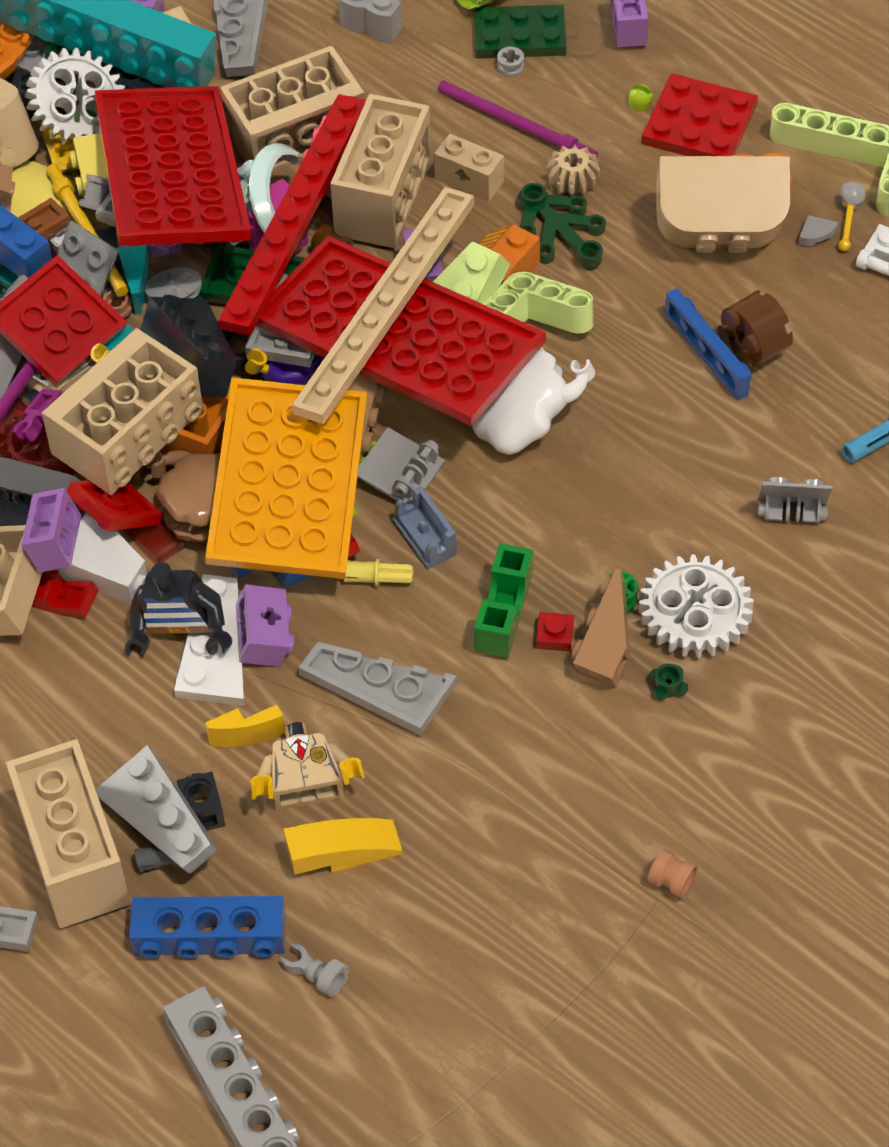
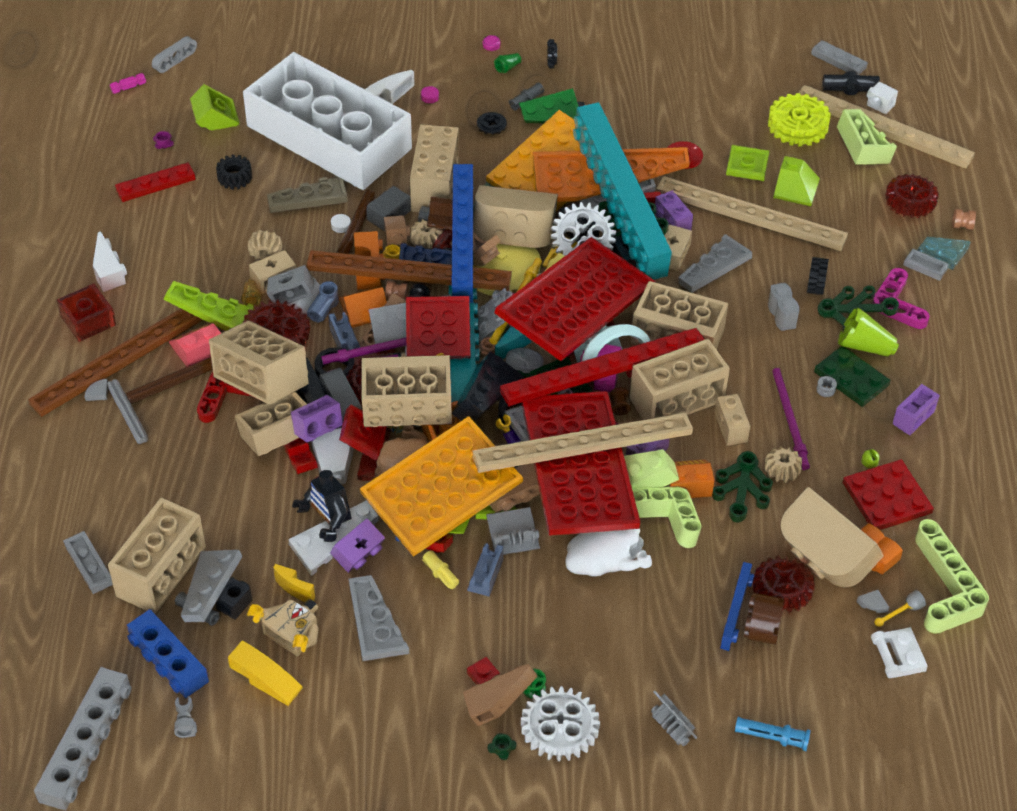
camera: 45 degrees right, 5 degrees down
green arch [474,543,533,658] -> none
none -> clear red gear [753,555,815,614]

